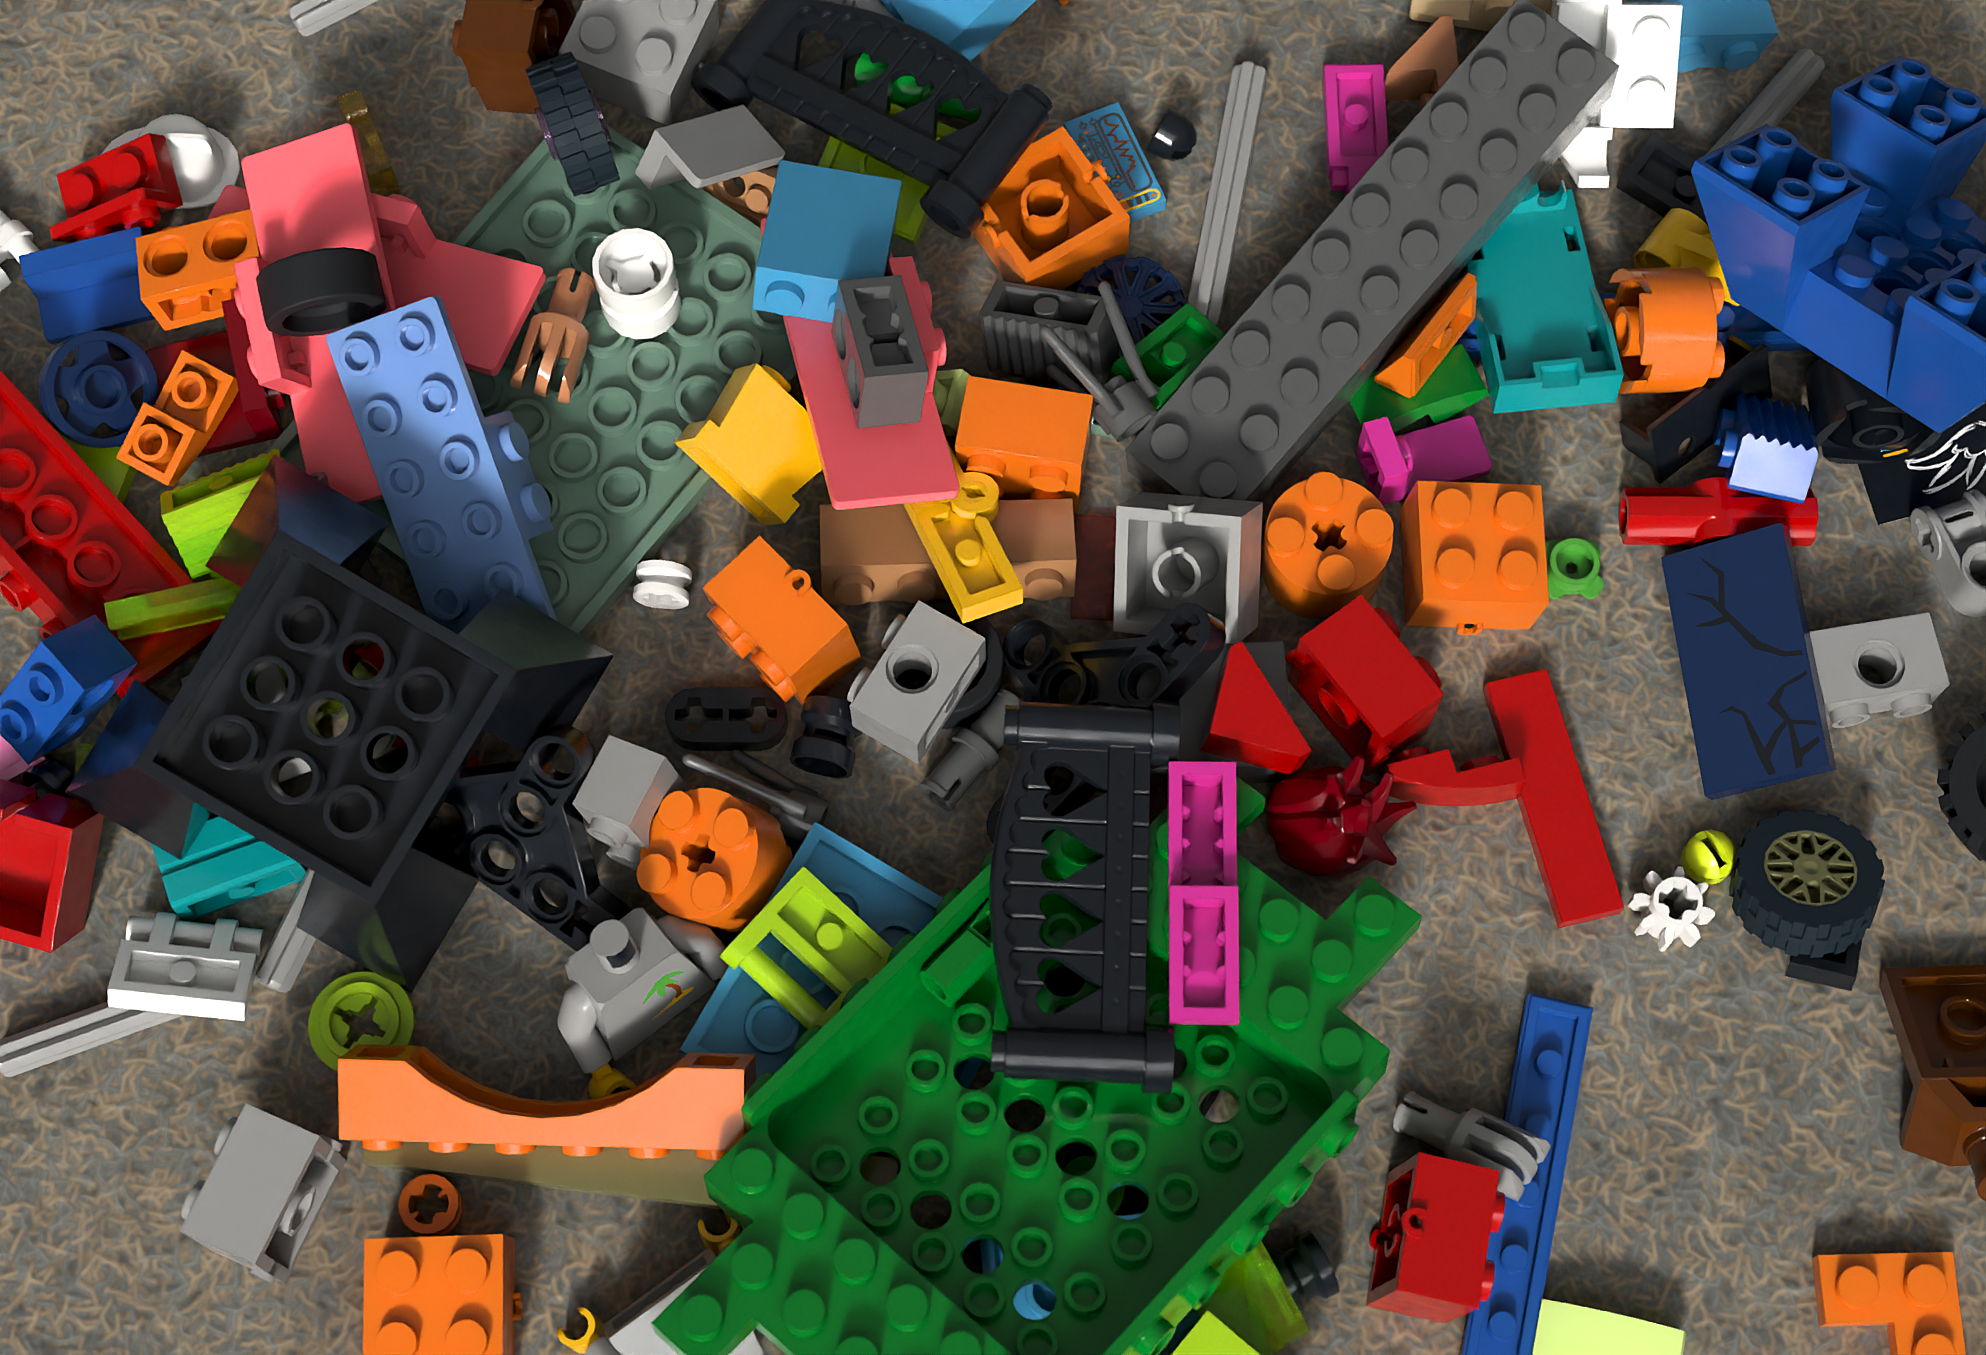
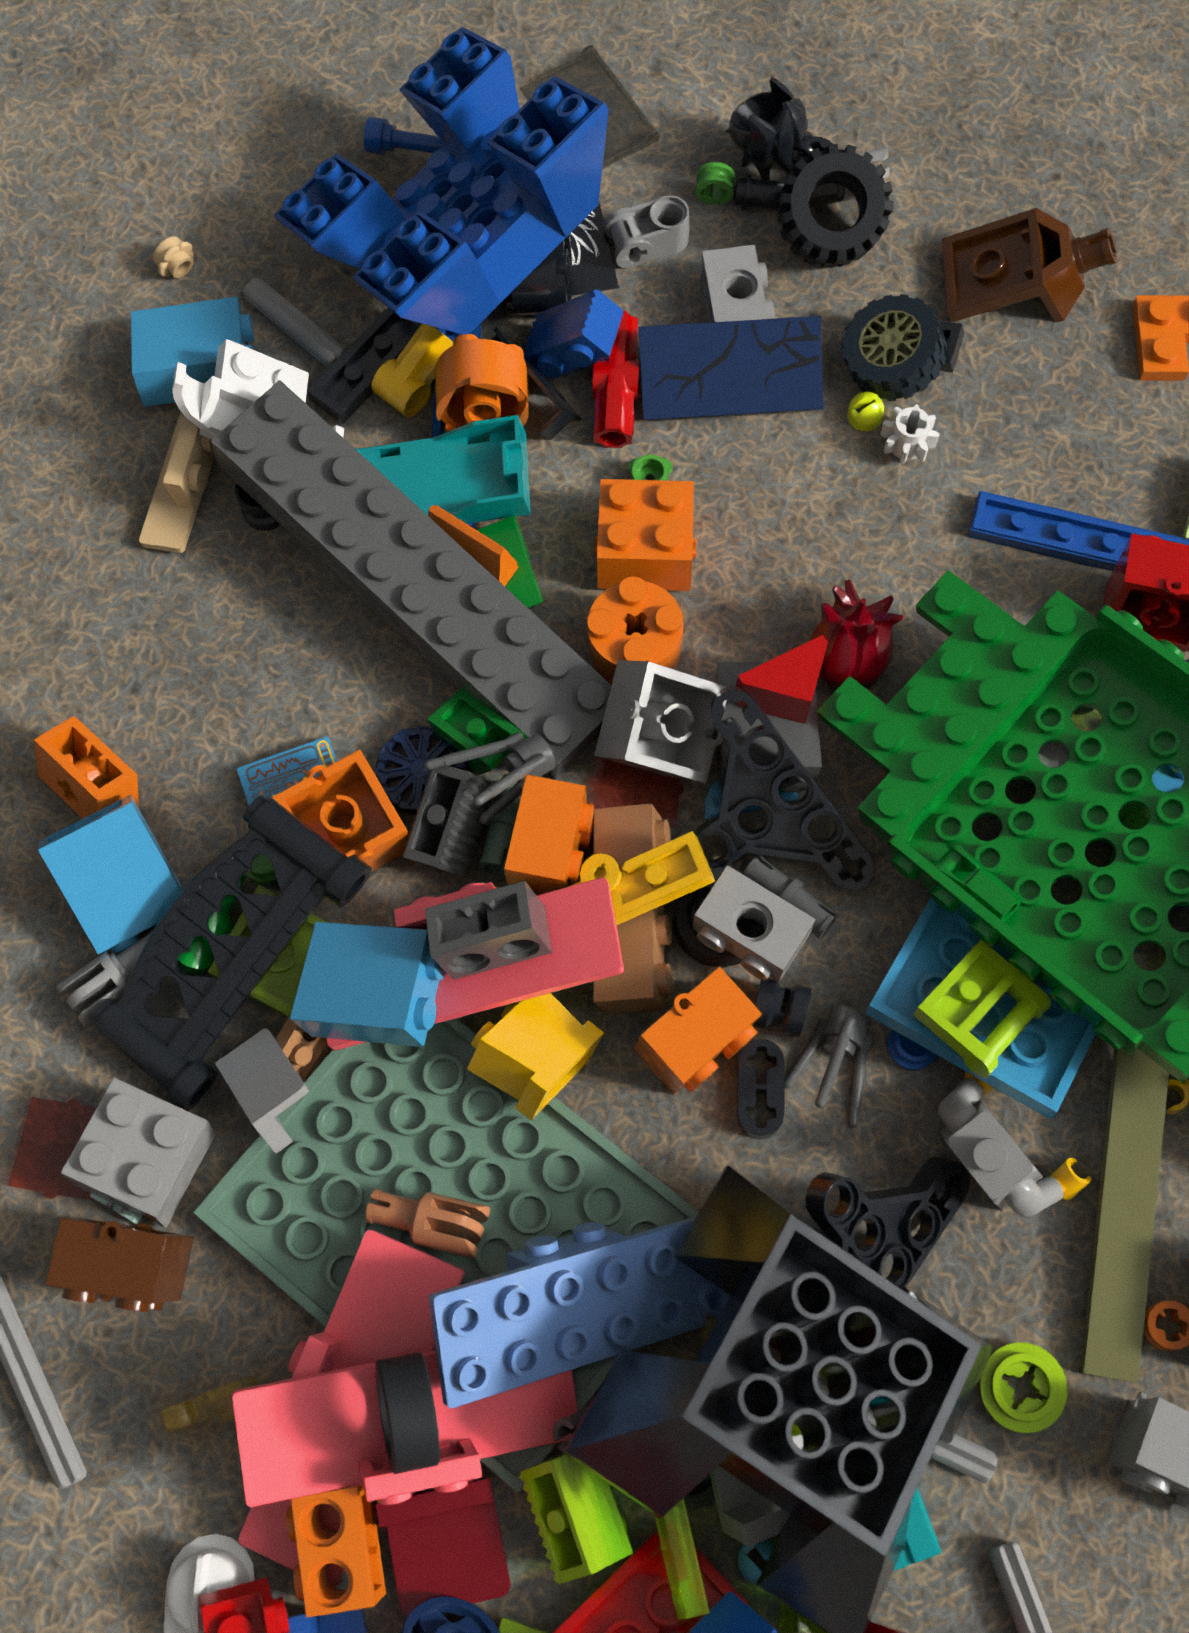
camera: 85 degrees left, 0 degrees up
white plate [107,912,264,1021] -> none
orange slope [116,350,239,487] -> none
orange arch [338,1044,756,1160] -> none
black wheel [525,51,620,197] -> none
light grey brick [572,735,690,871] -> none
white wheel [592,228,681,339] -> none
white bush [633,560,693,610] -> none
orange brick [636,788,793,932] -> none
black piece [989,699,1181,1095] -> none
black hinge [1147,108,1197,161] -> none
dark pink slope [1167,761,1239,1025] -> none
light grey axle [1188,61,1267,328] -> none
red brick [1285,594,1444,777] -> none
dark pink hinge [1322,64,1389,198] -> none
dark pink bracket [1355,416,1492,505] -> none
red slope [1379,747,1527,806] -> none
nougat slope [1385,16,1459,111] -> none
light grey arm [1393,1091,1551,1202] -> none
red tile [1483,669,1624,929] -> none

